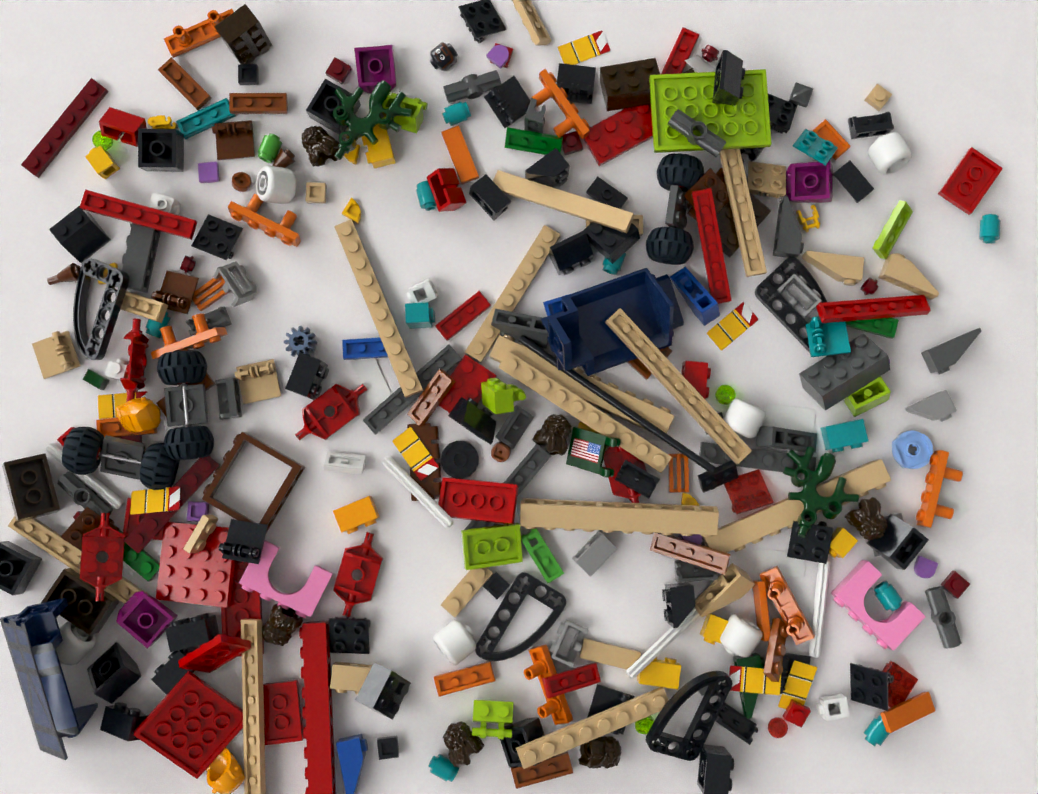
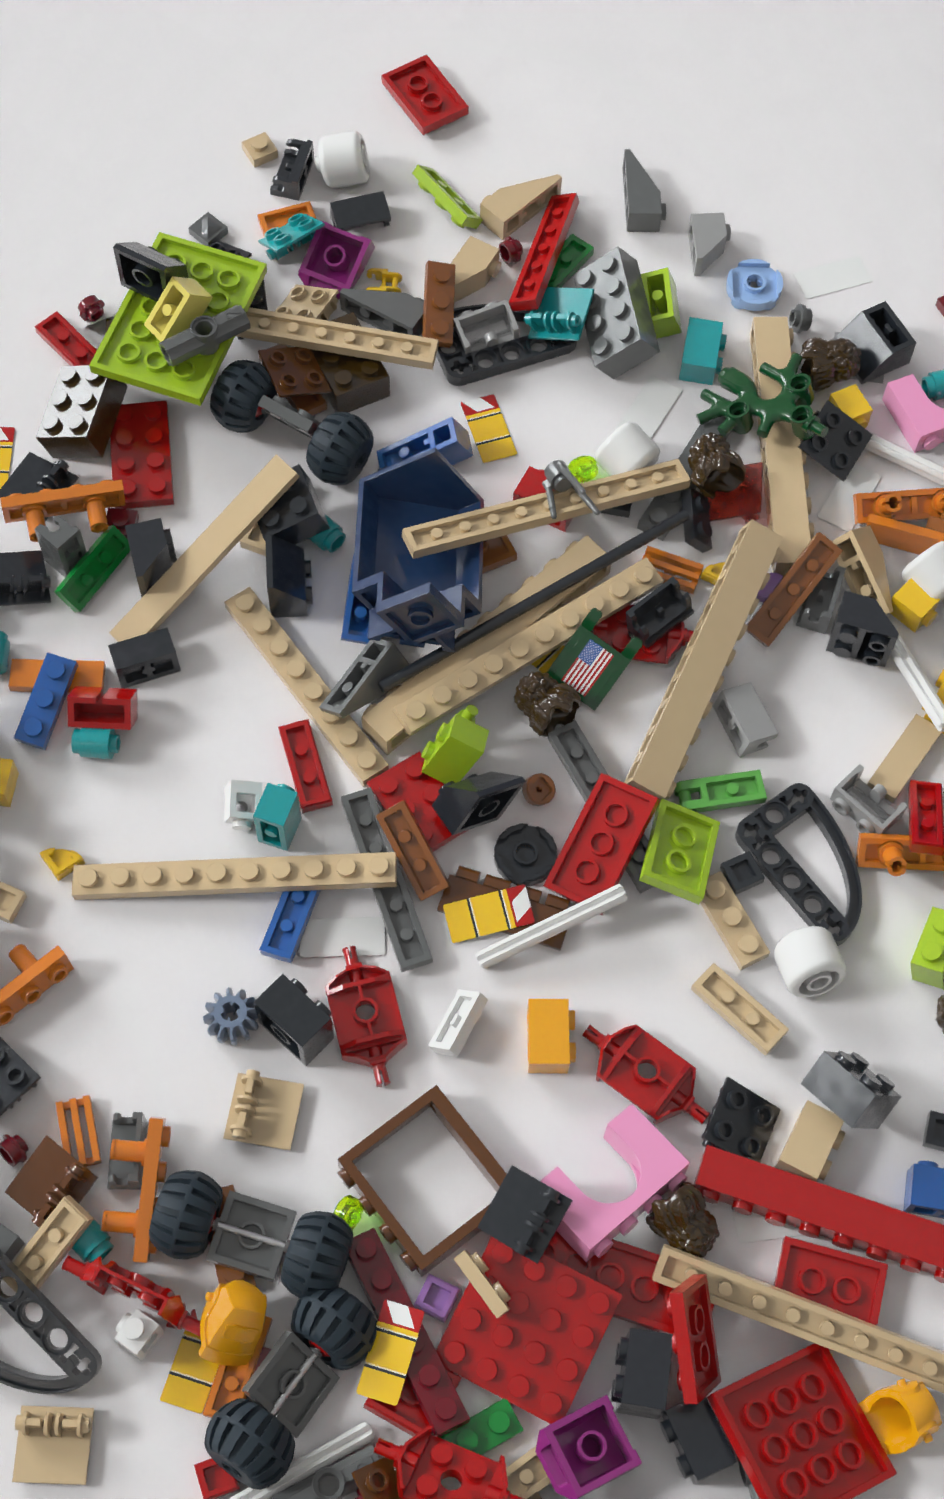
camera: 70 degrees left, 20 degrees down
dark green piece [83,369,110,390] -> none
light grey window [213,261,257,308] -> none
dark grey hinge [215,377,242,420] -> none
orange tile [434,661,495,697] -> none
dark grey hinge [495,405,534,449] -> none
black plate [586,176,628,209] -> none
red plate [692,188,732,304] -> none
dark grey slope [756,427,817,453] -> none
medium lavender tile [914,556,938,578] -> none
orange plate [916,450,963,528] -> none
teal brick [979,214,1000,244] -> none
none -> blue plate [14,652,78,750]
none -> light yellow slope [144,276,213,342]
none -> clear neon green tile [333,1195,364,1230]
none -> dark orange plate [422,260,456,348]
none -> dark grey plant [542,460,600,519]
none -> dark brown hair [688,432,747,499]
none -> tan plate [691,963,789,1056]
none -> dark grey plate [789,304,813,333]

